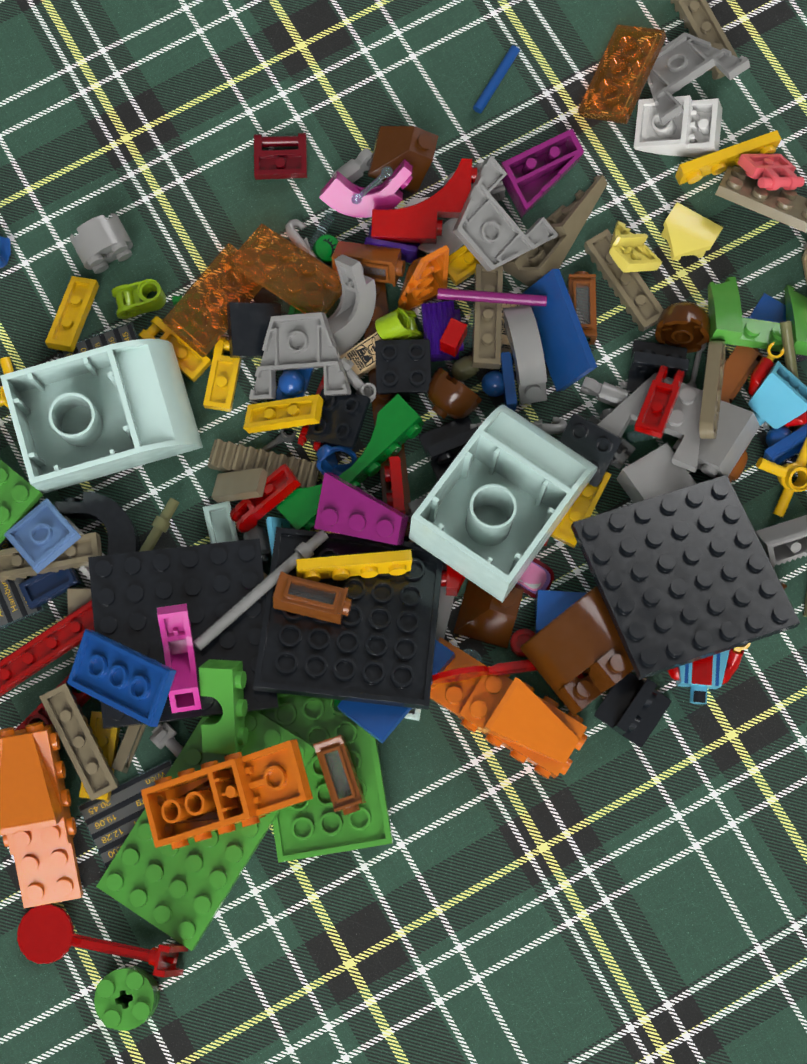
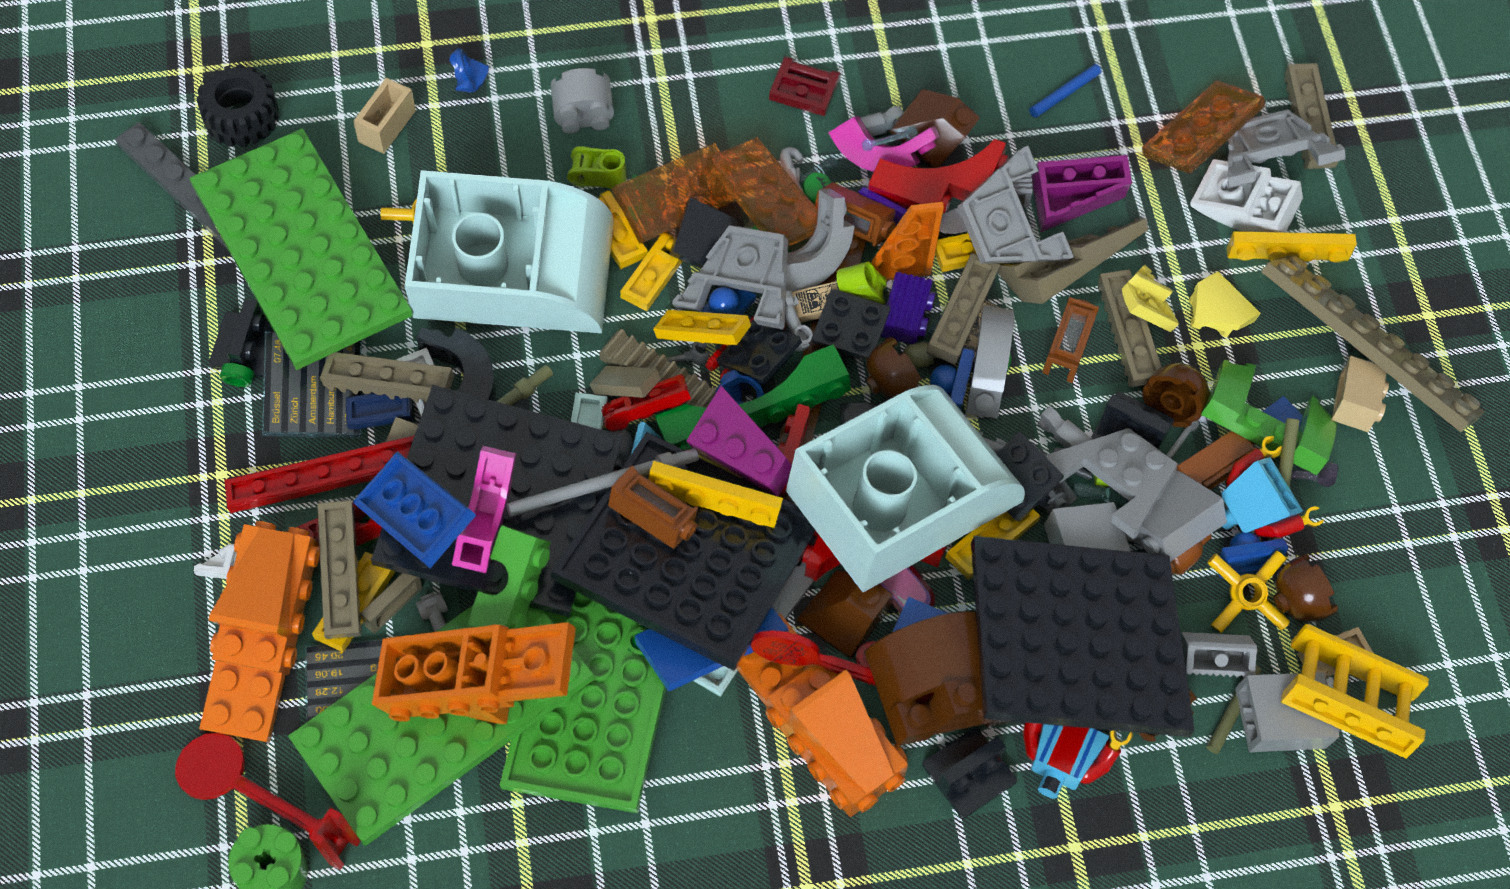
camera: 15 degrees right, 15 degrees down
medium blue tile [4,498,81,574] -> none
yellow plate [45,276,99,352] -> none
dark orange window [313,735,366,815] -> none
magenta bar [437,288,547,307] -> none
red piece [440,318,468,357] -> none
blue tile [522,269,597,391] -> none
red hinge [635,365,685,439] -> none
dark tan beam [699,341,726,439] -> none
coral plate [737,154,805,191] -> none

